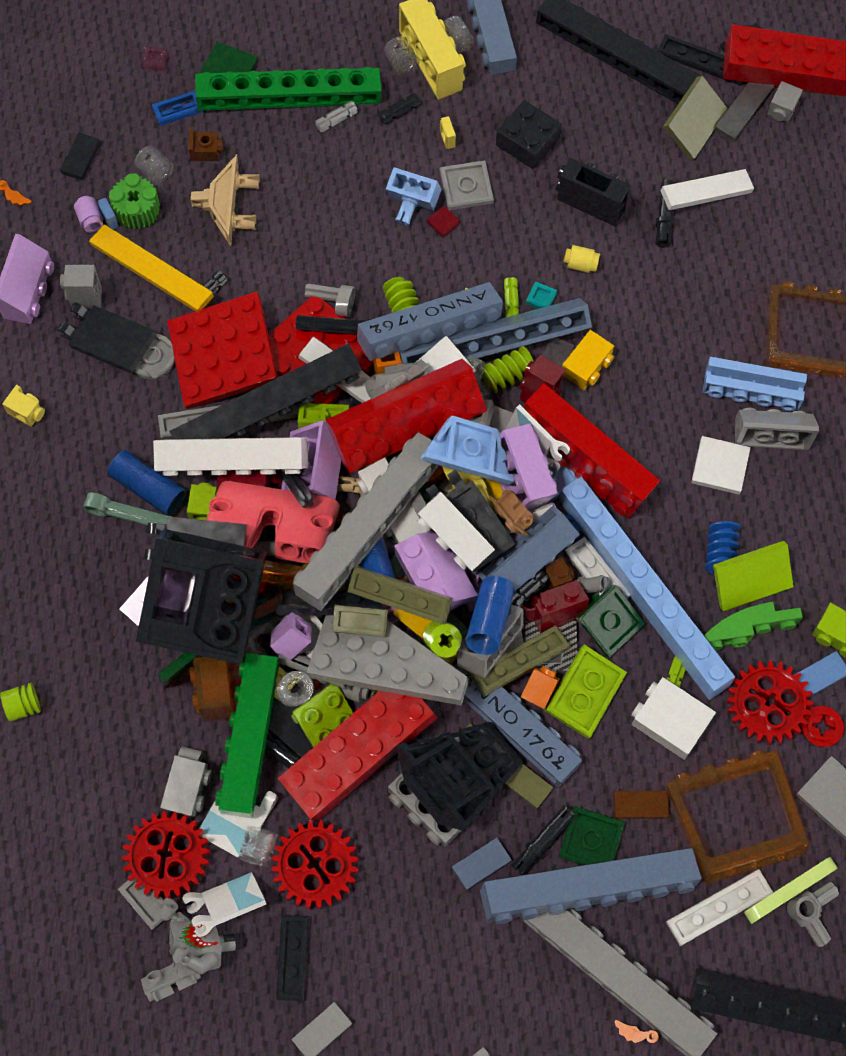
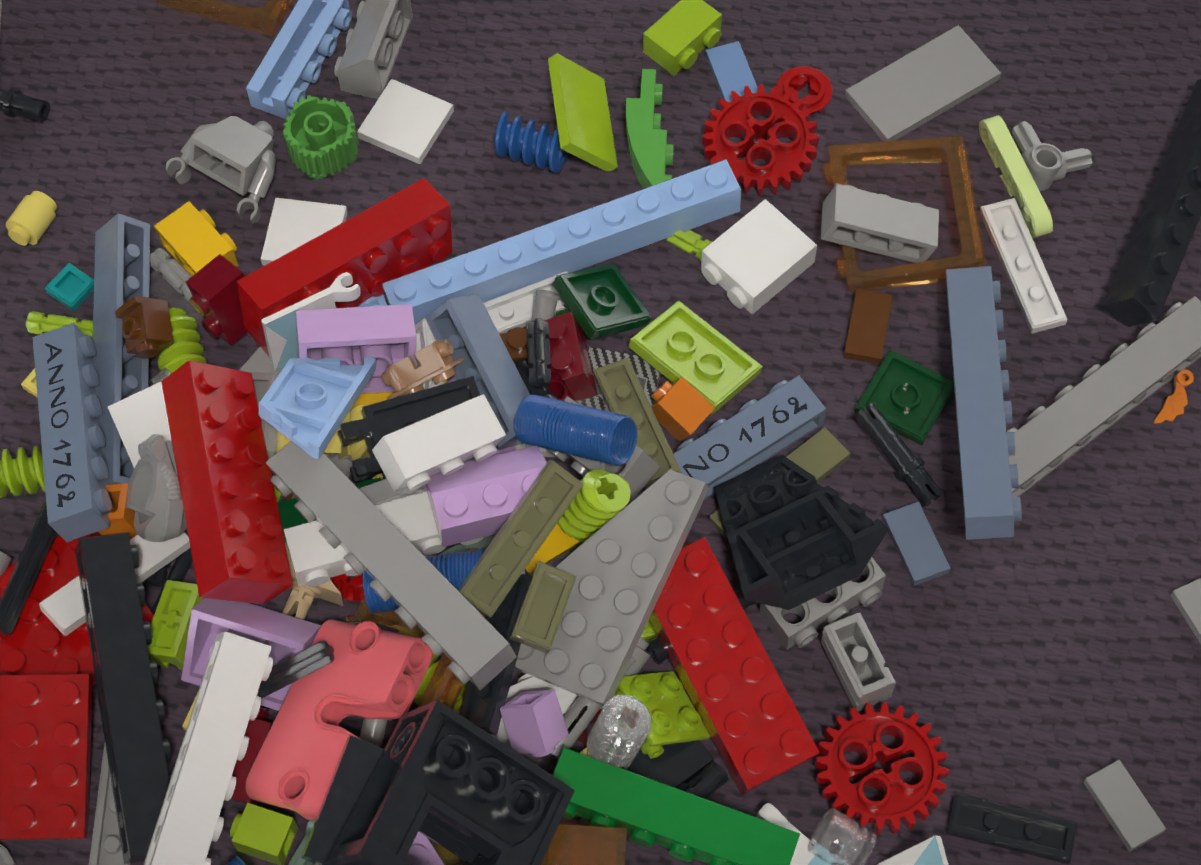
camera: 75 degrees left, 5 degrees down
none -> reddish brown brick [115,296,173,359]
none -> light grey axle [150,248,192,305]
none -> light grey torso [166,116,276,224]
none -> white tile [261,198,347,266]
none -> bright green brick [283,95,359,179]
none -> black axle [526,318,552,389]
none -> light grey brick [821,184,939,264]
none -> light grey brick [821,613,896,711]

